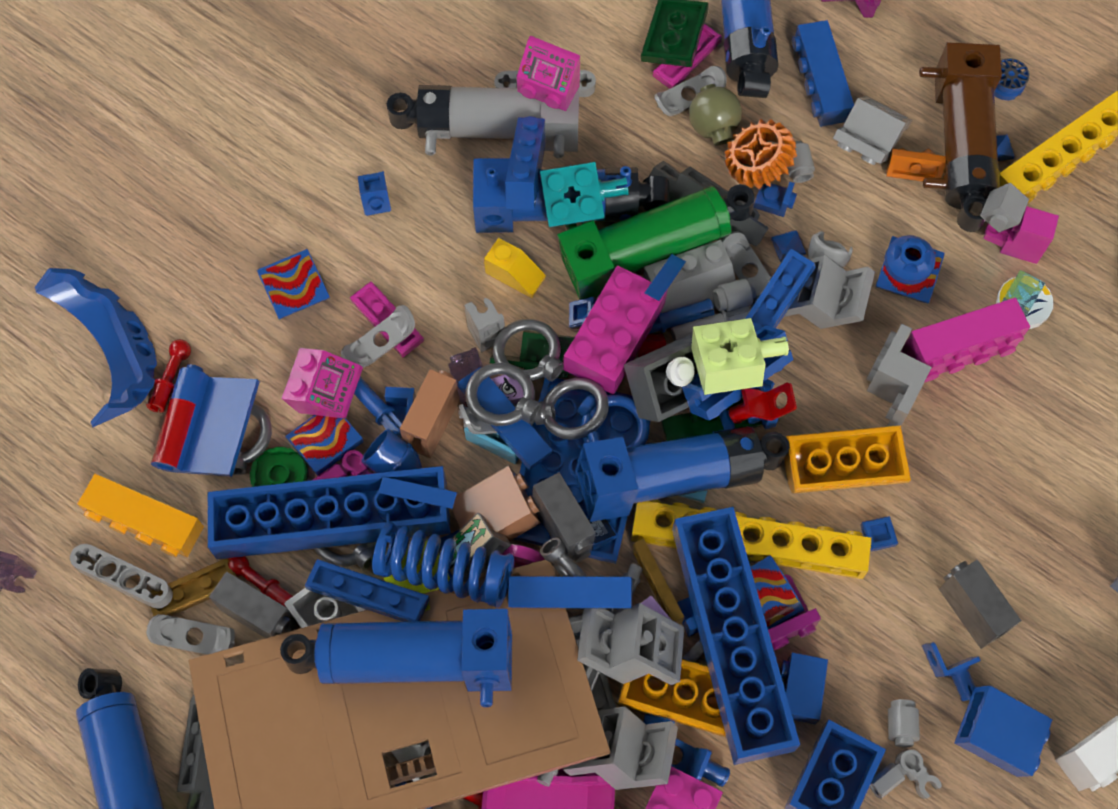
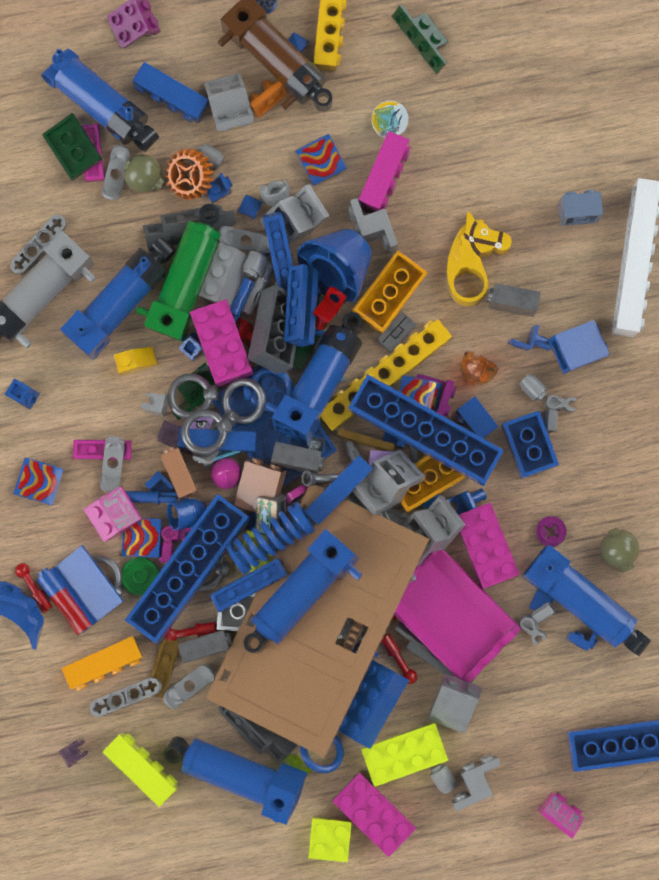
camera: 45 degrees left, 15 degrees up
blue sticker [378,477,457,509] -> none
blue brick [505,116,546,210] -> none
dark pink slope [517,36,580,111] -> none
teal brick [540,162,629,228] -> none
blue sticker [644,254,686,301] -> none
white plate [666,357,695,387] -> none
yellowish green brick [691,318,789,395] -> none
blue tile [860,516,898,552] -> none
blue piece [884,235,935,285] -> none
light grey brick [980,183,1029,232] -> none
dark pink hinge [983,206,1059,264] -> none
none -> neon yellow brick [103,733,179,807]
none -> dark pink helmet [211,458,241,489]
none -> blue cone [297,229,372,304]
none -> flat silver tile [377,312,416,353]
none -> yellow animal [446,211,512,307]
none -> clear orange cylinder [460,350,499,386]

